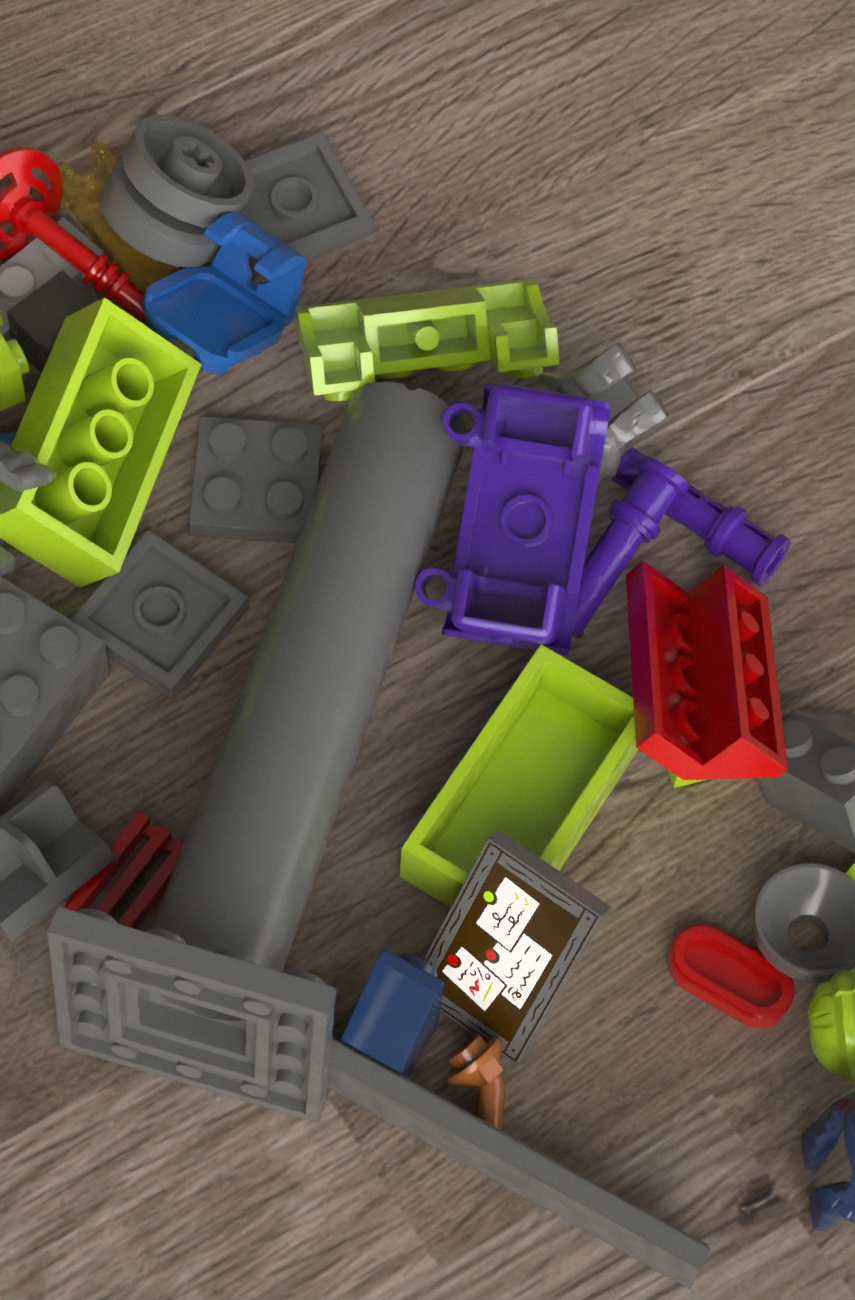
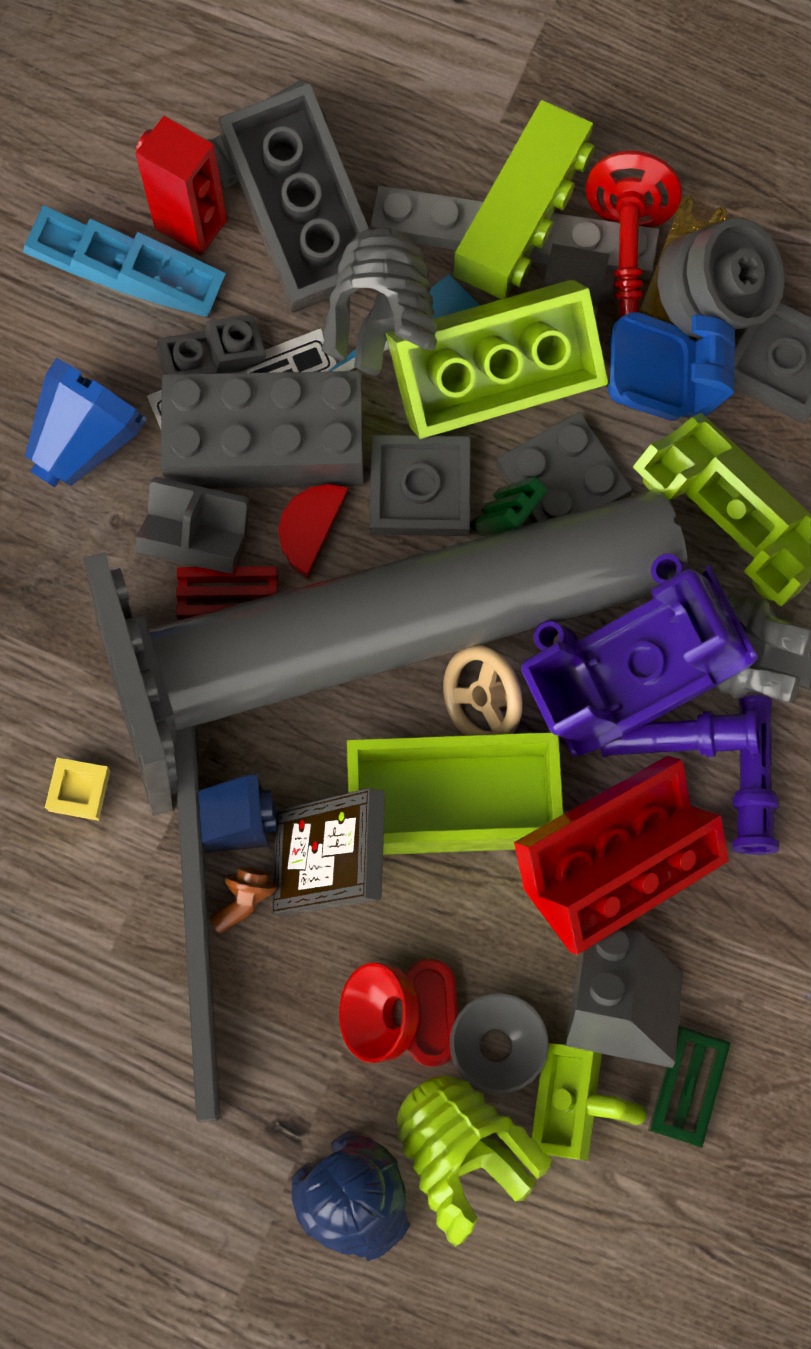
camera: 60 degrees right, 10 degrees up
none -> light yellow plate [45,757,110,821]
none -> red tile [278,484,348,579]
none -> red piece [339,963,421,1063]
none -> tan piece [443,645,523,736]
none -> dark green tile [470,477,548,536]

